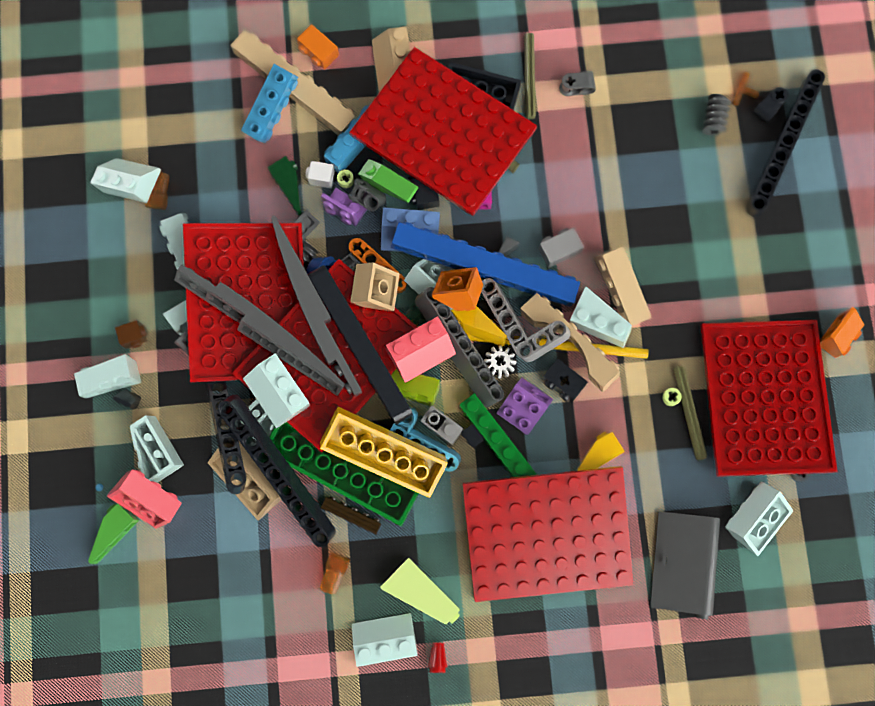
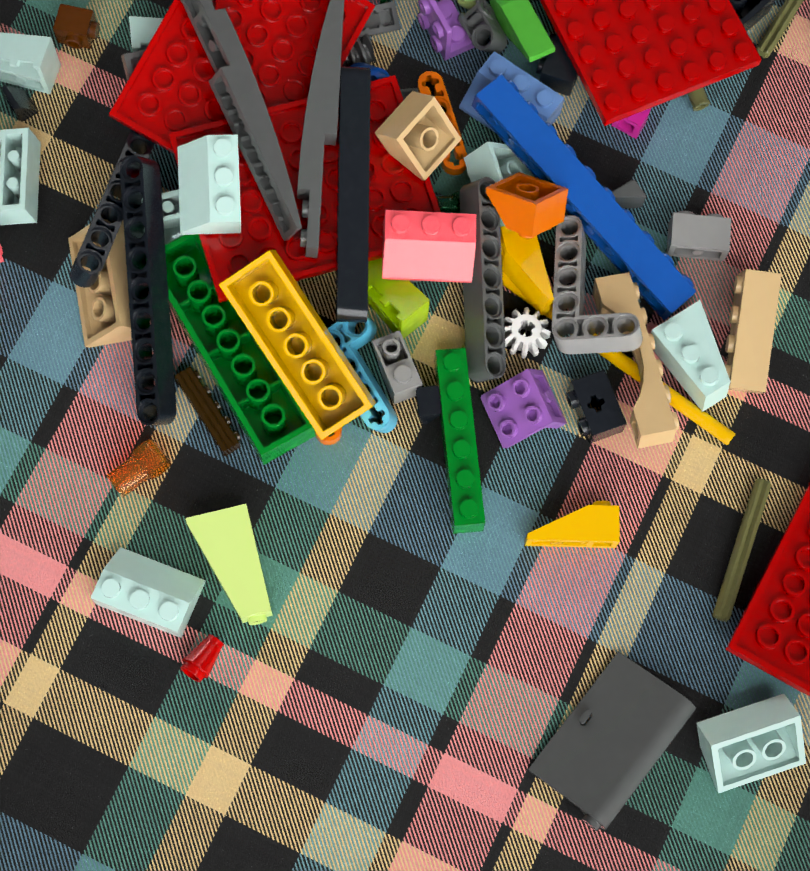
camera: 25 degrees right, 5 degrees down
plate [463,466,634,602] -> none
yellowish green bush [662,388,682,406] -> none

